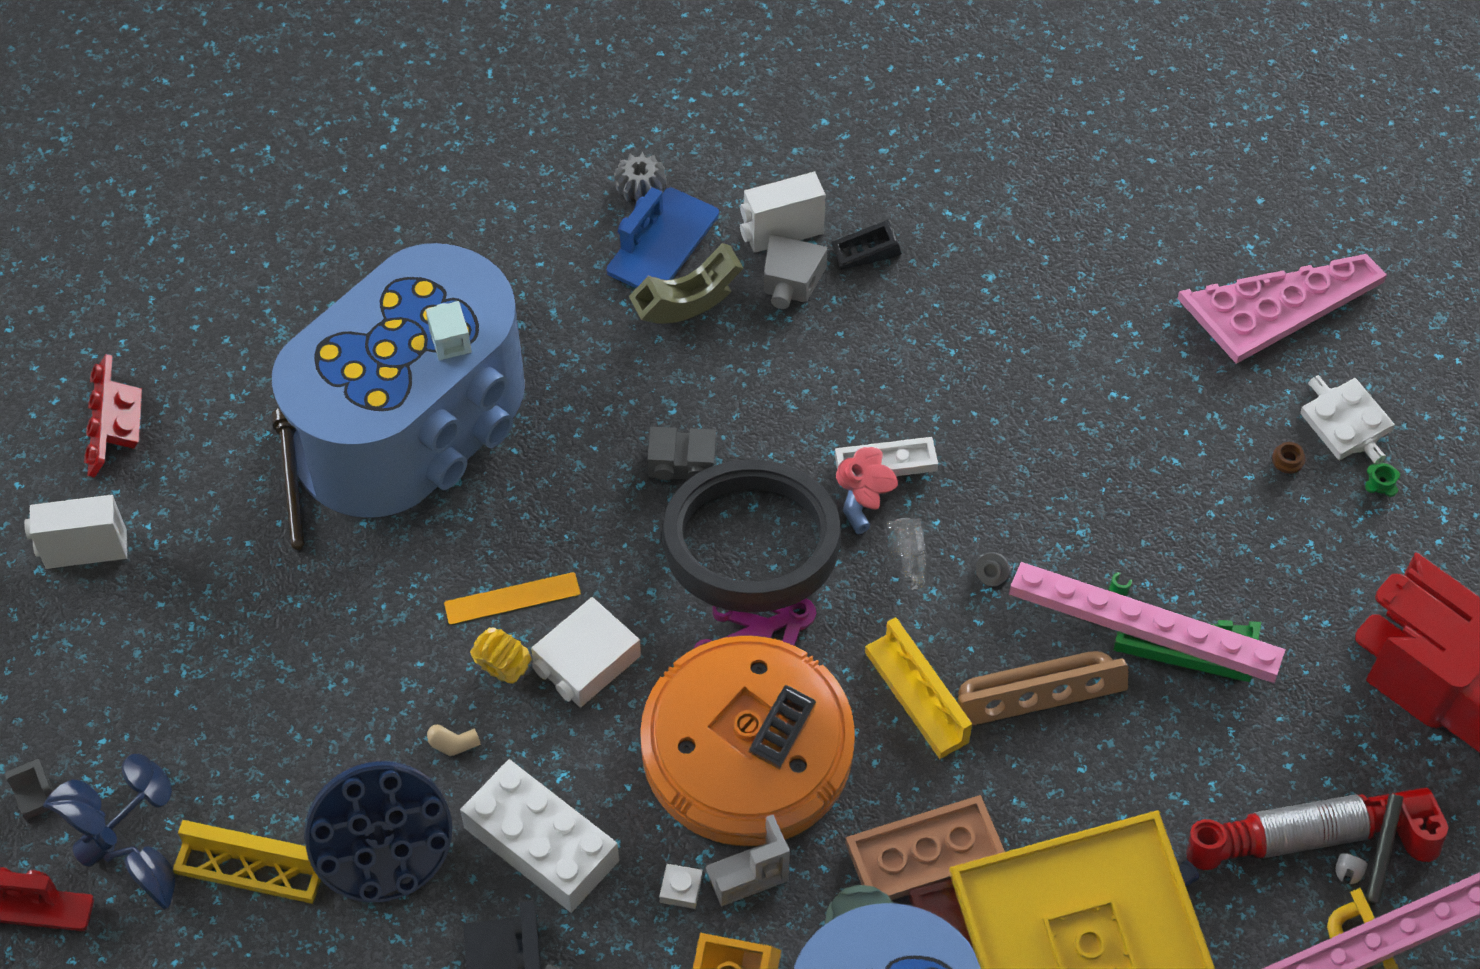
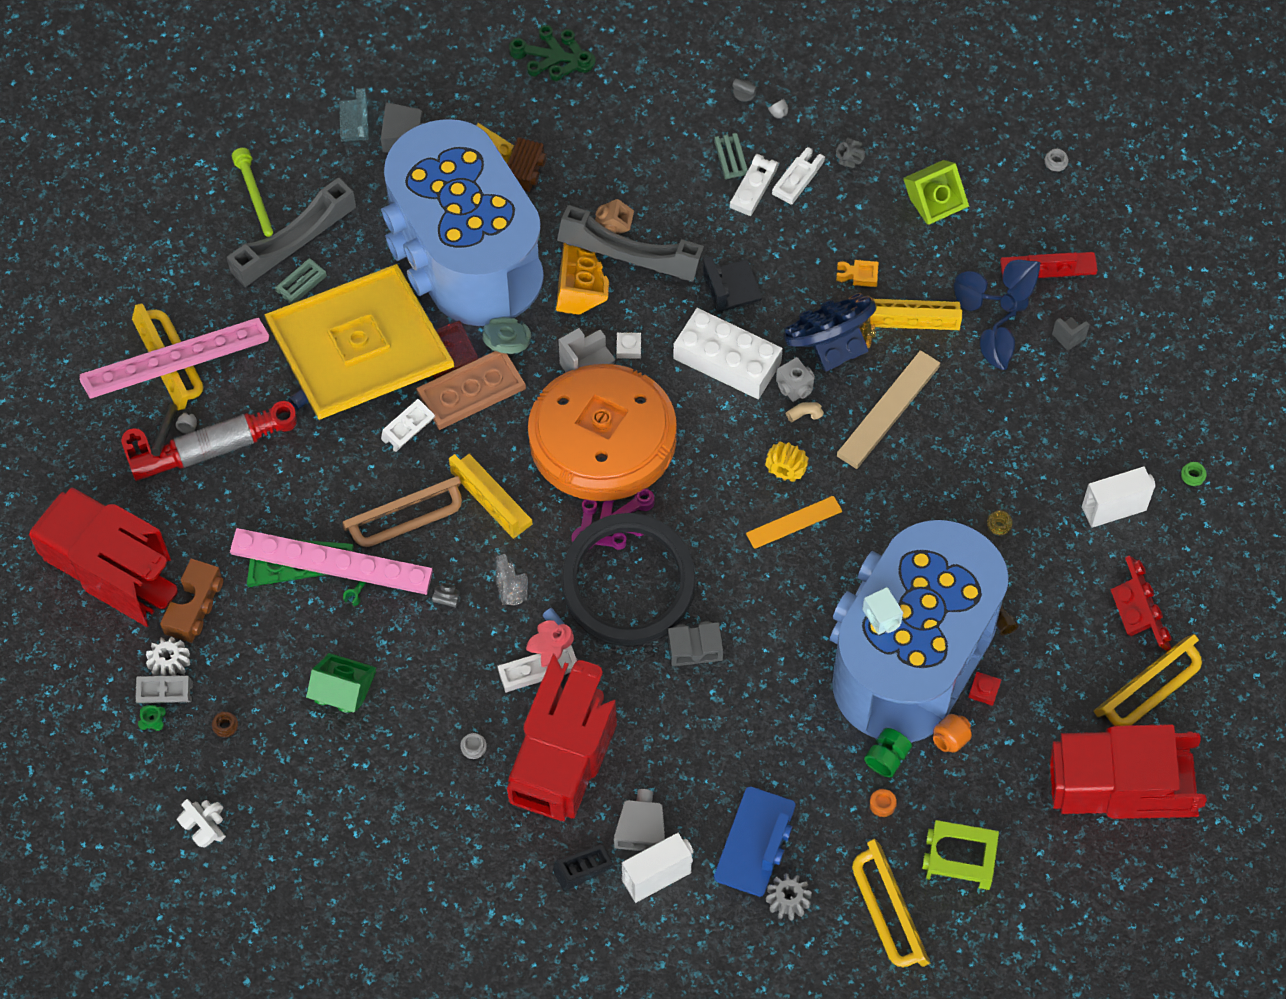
camera: 170 degrees right, 5 degrees up
white brick [531,597,641,708] -> none
olive arch [629,243,744,324] -> none
black slope [748,685,816,769] -> none
bright pink wing [1177,254,1387,364] -> none
white plate [1300,375,1395,465] -> none
none -> light grey hinge [136,676,193,703]
none -> white gear [146,636,190,676]
none -> dark orange arch [160,559,223,643]
none -> white hips [177,799,226,848]
none -> slope [306,653,377,713]
none -> white hinge [381,399,435,452]
none -> light grey plate [460,733,487,759]
none -> red piece [507,653,617,821]
none -> light grey brick [776,357,815,402]
none -> light orange plate [836,260,878,287]
none -> tan tile [837,350,940,469]
none -> yellow piece [852,839,931,967]
none -> orange tile [870,789,897,817]
none -> lime panel [922,820,999,890]
none -> clear yellow plate [987,510,1012,535]
none -> red piece [1050,725,1207,819]
none -> yellow piece [1093,634,1202,726]

